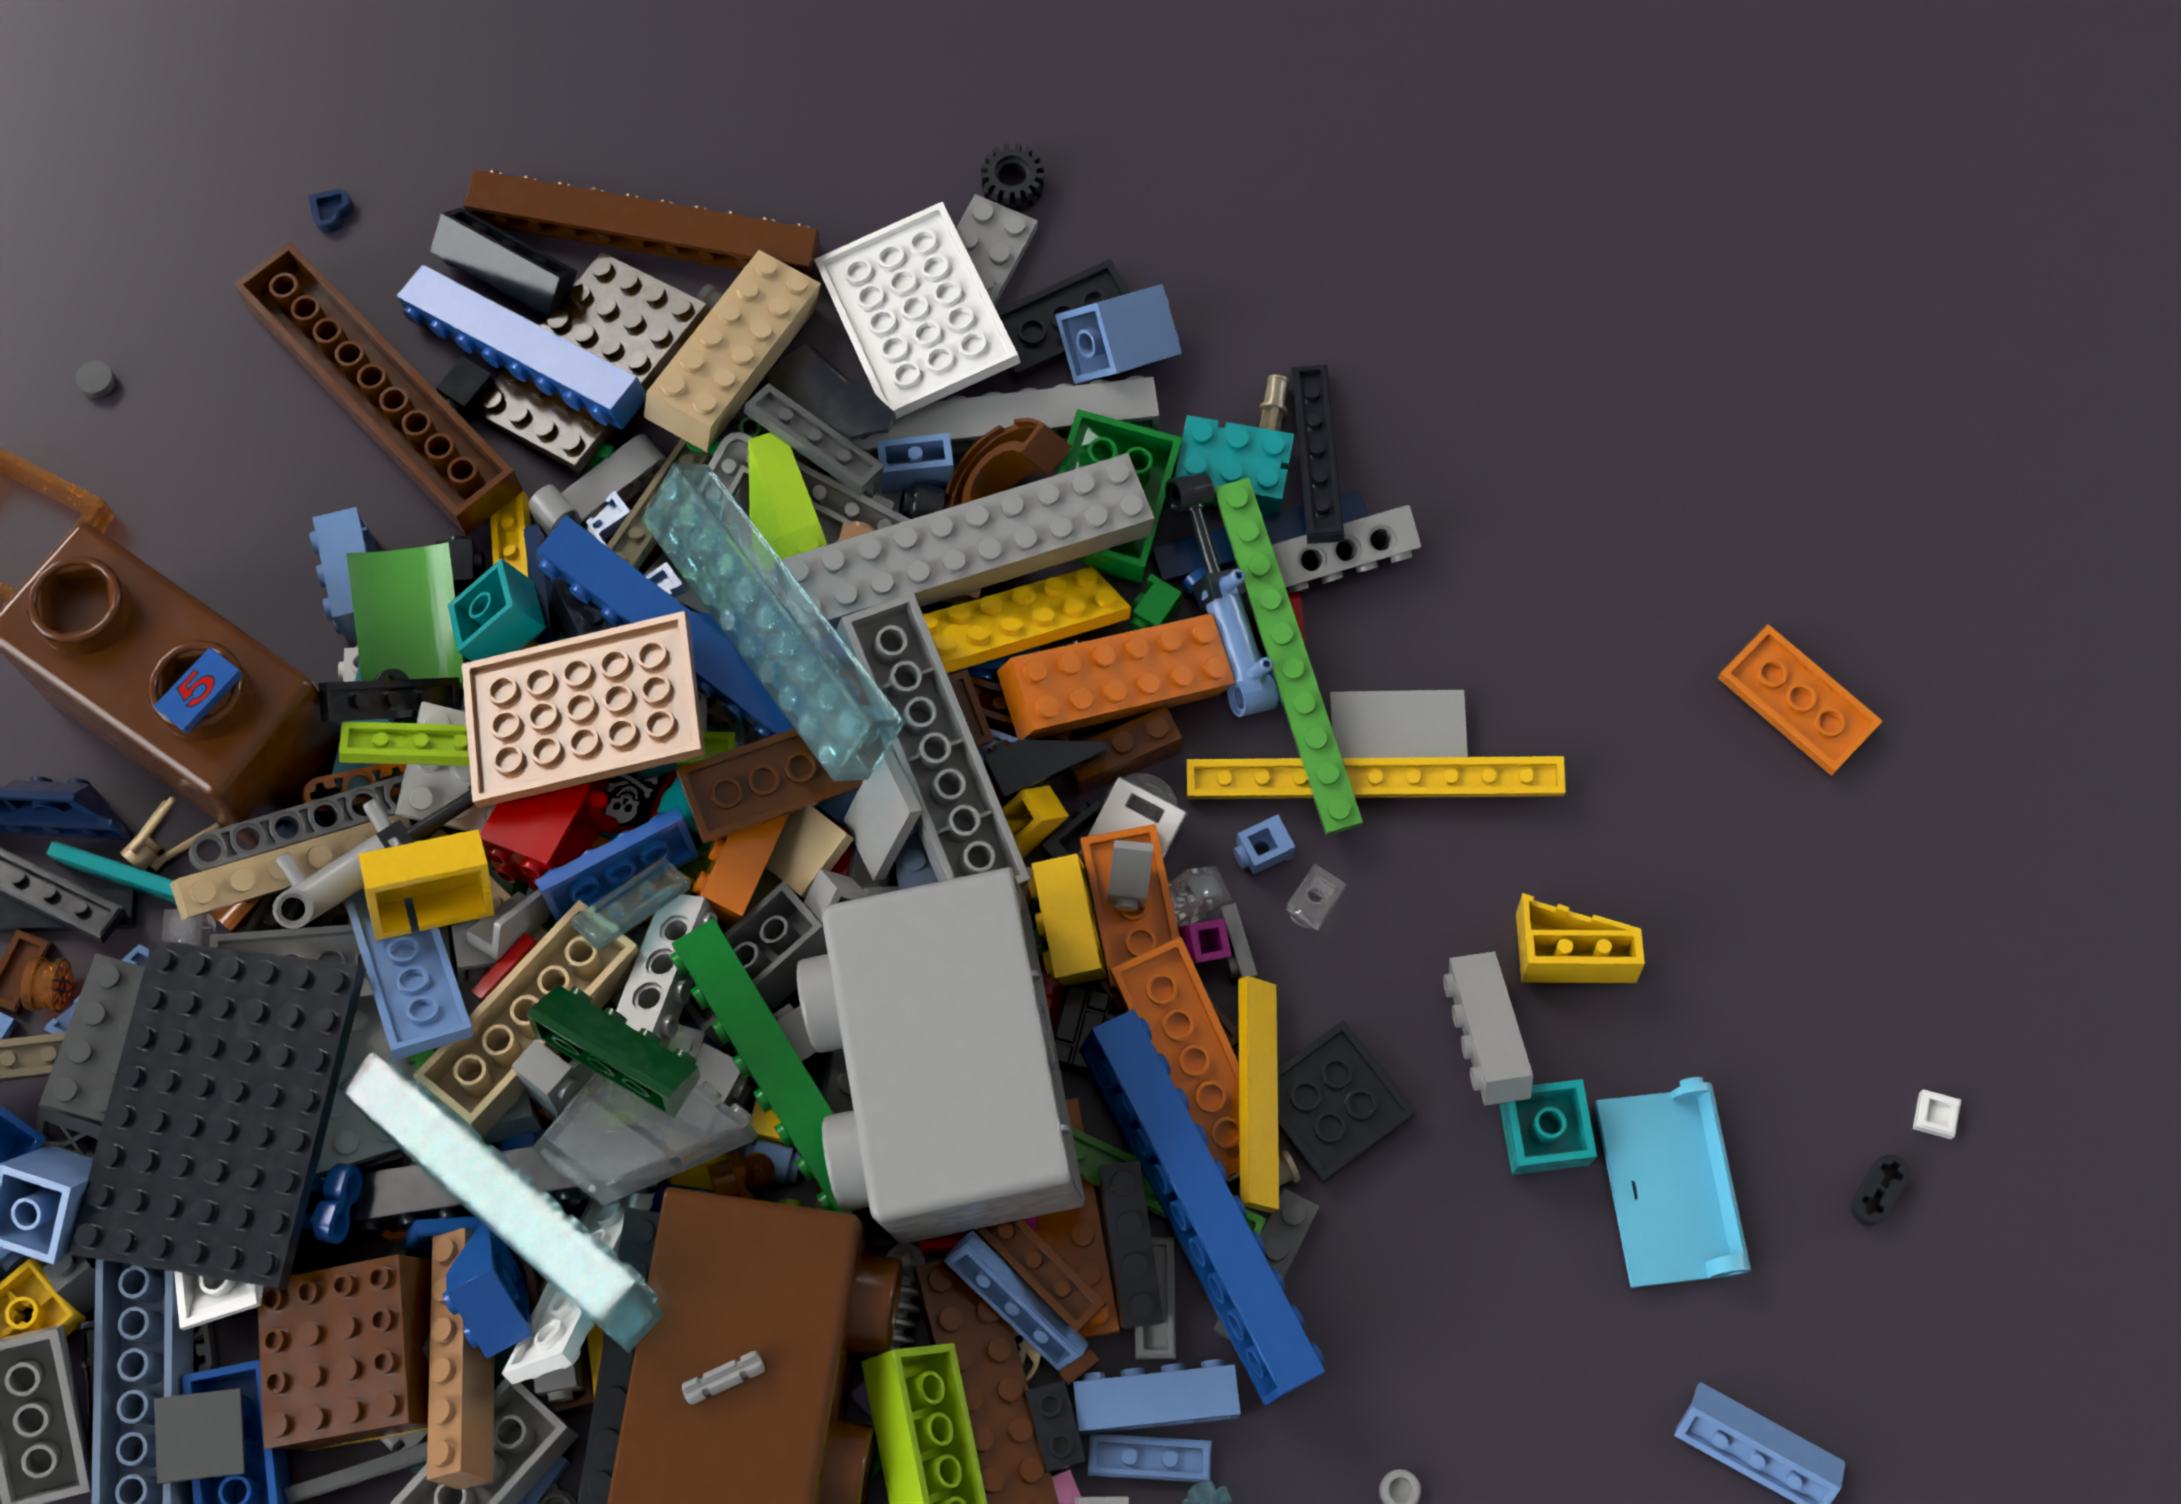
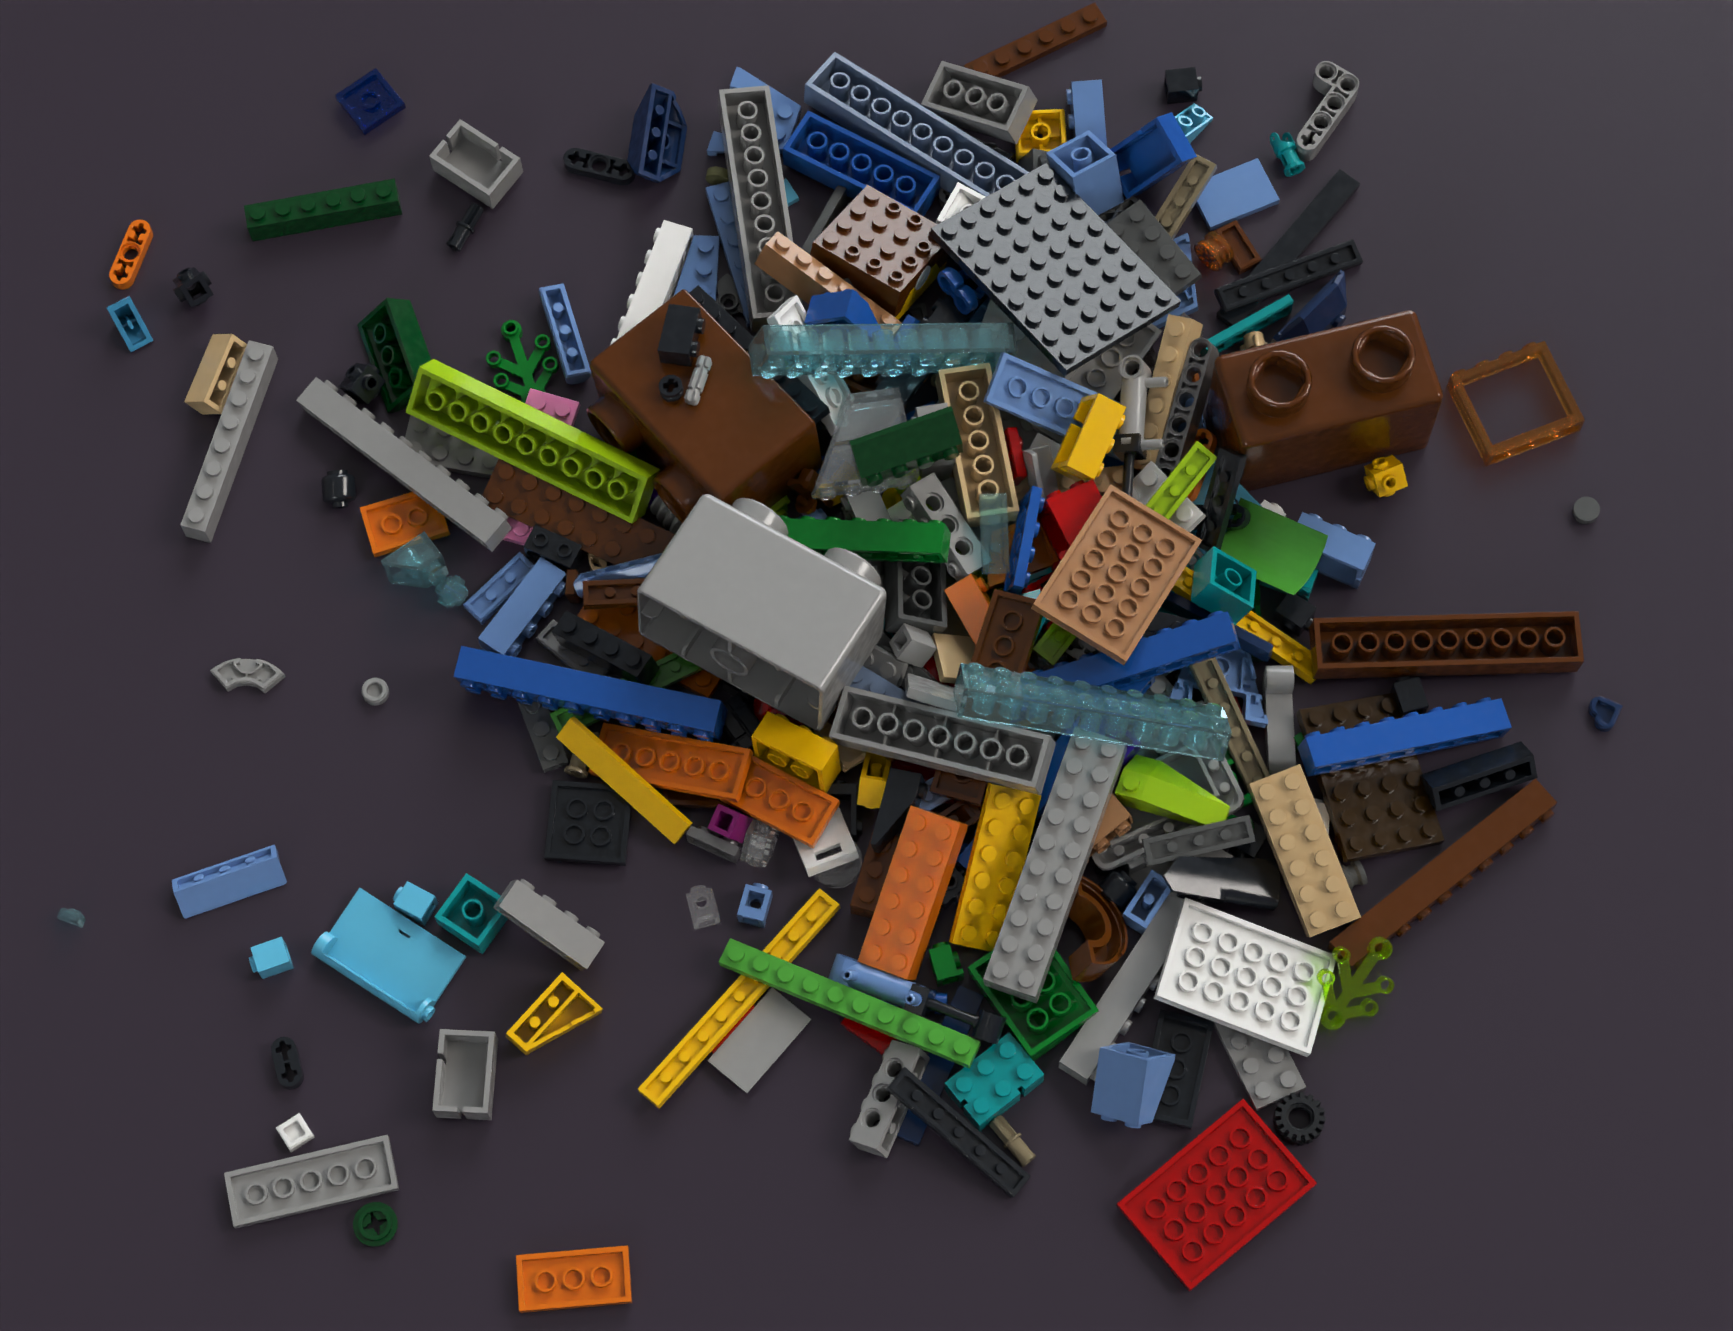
camera: 135 degrees right, 0 degrees up
blue tile [153,647,243,734] -> none
dark grey tile [154,1388,246,1485] -> none
light grey slope [1107,840,1154,911] -> none
none -> light grey plate [224,1135,399,1229]
none -> medium azure brick [249,937,294,979]
none -> dark green gear [353,1202,398,1247]
none -> medium azure brick [393,881,438,926]
none -> light grey piece [432,1029,498,1120]
none -> black brick [658,304,706,367]
none -> black bush [659,375,684,402]
none -> red plate [1116,1099,1317,1292]
none -> clear neon green plant [1316,937,1394,1030]
none -> yellow brick [1364,455,1408,497]

